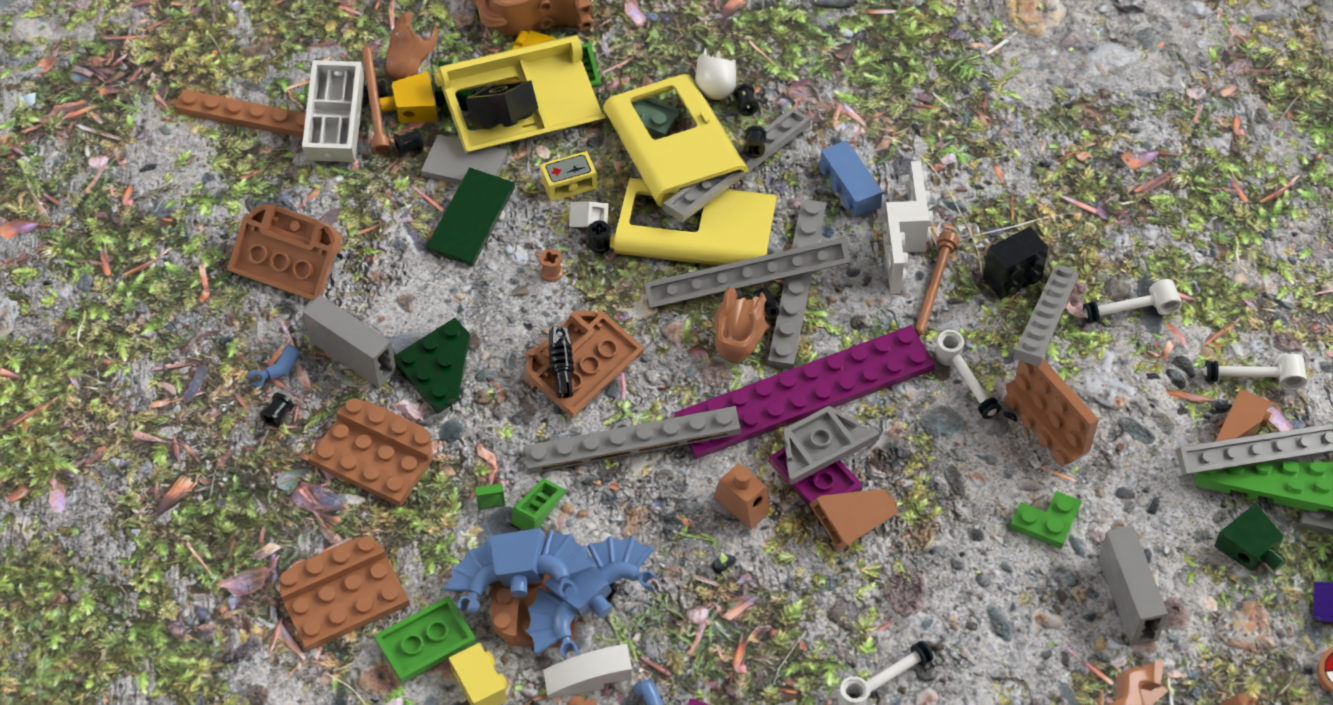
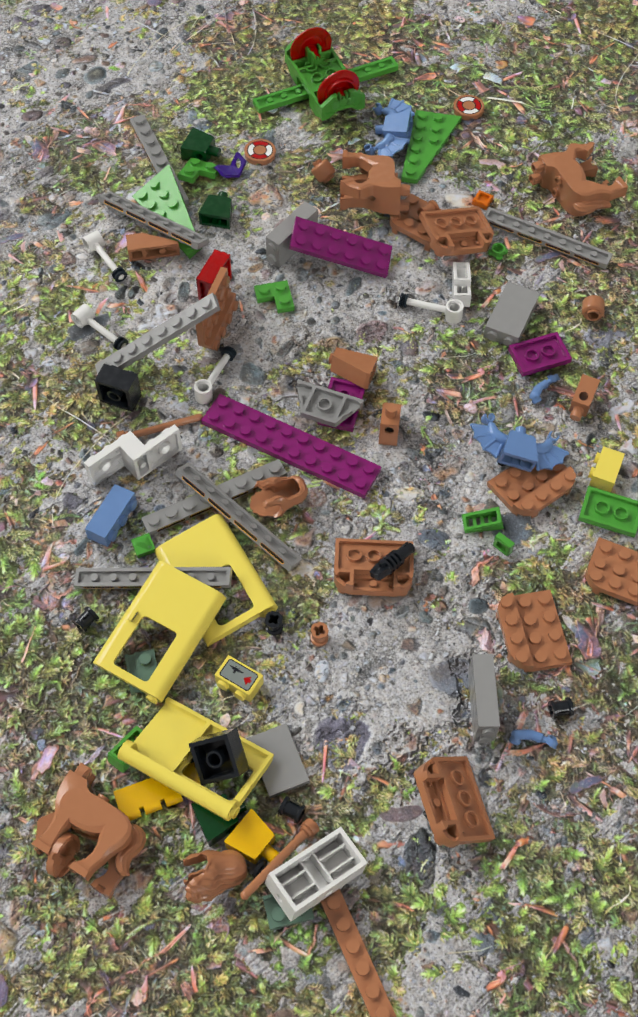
camera: 130 degrees left, 5 degrees up
dark green plate [394,317,471,414] -> none
dark green tile [427,167,515,266] -> none
medium blue torso [444,528,595,613] -> none
light grey plate [525,406,741,474] -> none
white slope [543,644,632,698] -> none
white panel [569,201,608,229] -> none
white helmet [695,48,736,100] -> none
black bush [743,126,766,158] -> none
black arm [753,288,779,318] -> none
none -> bright green tile [131,533,155,558]
none -> red window [196,249,232,300]
none -> magenta plate [289,216,392,278]

